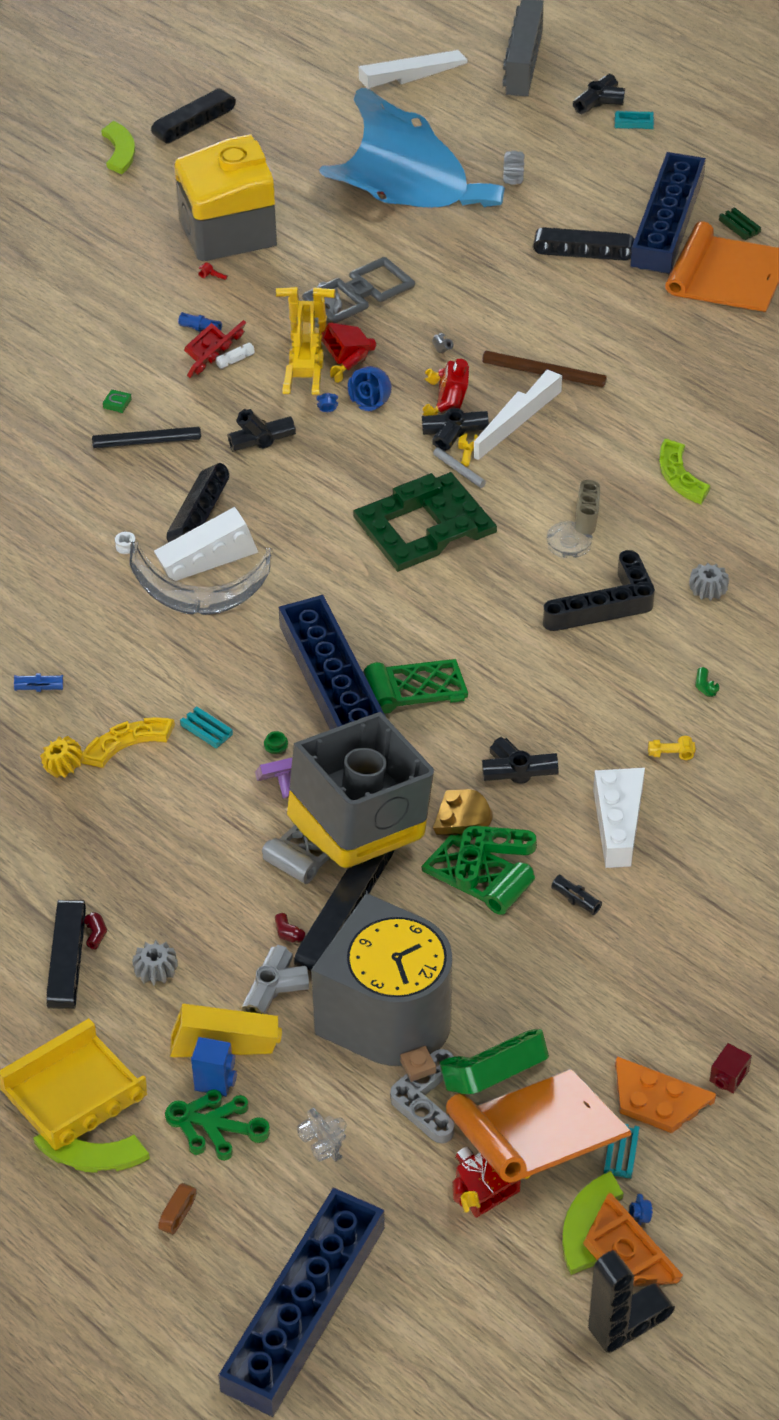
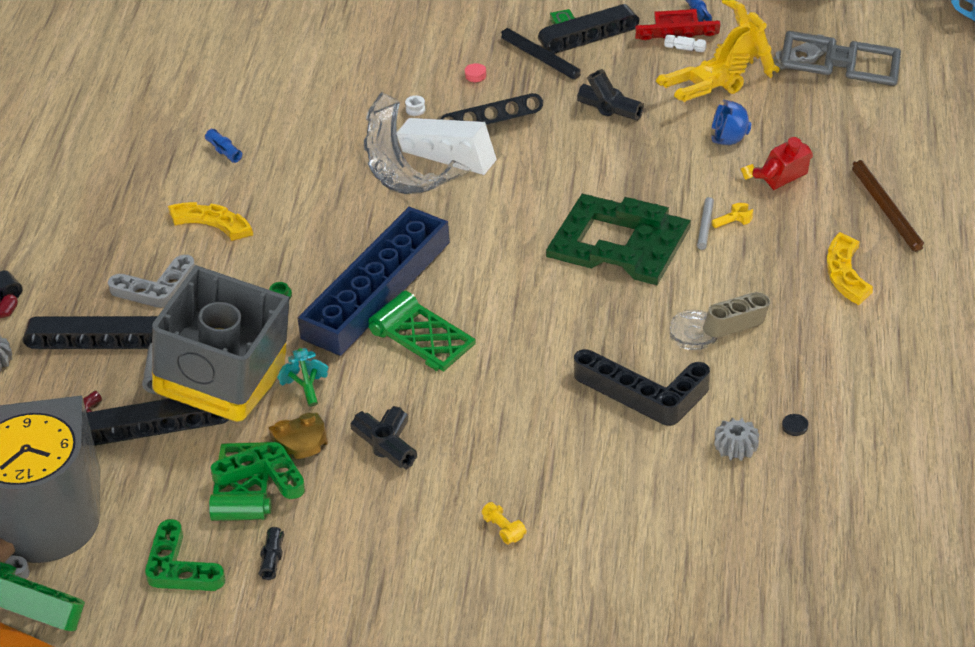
camera: 55 degrees right, 5 degrees down
yellow gear [40,736,84,778] -> none
teal tile [180,706,233,749] -> none
blue plate [316,393,338,412] -> none
red torso [320,323,376,383] -> none
black piece [422,408,489,452] -> none
flat silver arm [432,333,454,353] -> none
white slope [474,370,562,460] -> none
white wedge [593,768,645,868] -> none
lime tile [659,438,710,505] -> none
green arm [695,667,720,697] -> none
none -> black beam [23,316,158,349]
none -> light grey beam [108,255,195,308]
none -> green beam [145,519,226,591]
none -> coral tile [465,63,486,82]
none -> black beam [538,4,640,54]
none -> black piece [782,414,808,436]
none -> yellow tile [827,232,873,305]

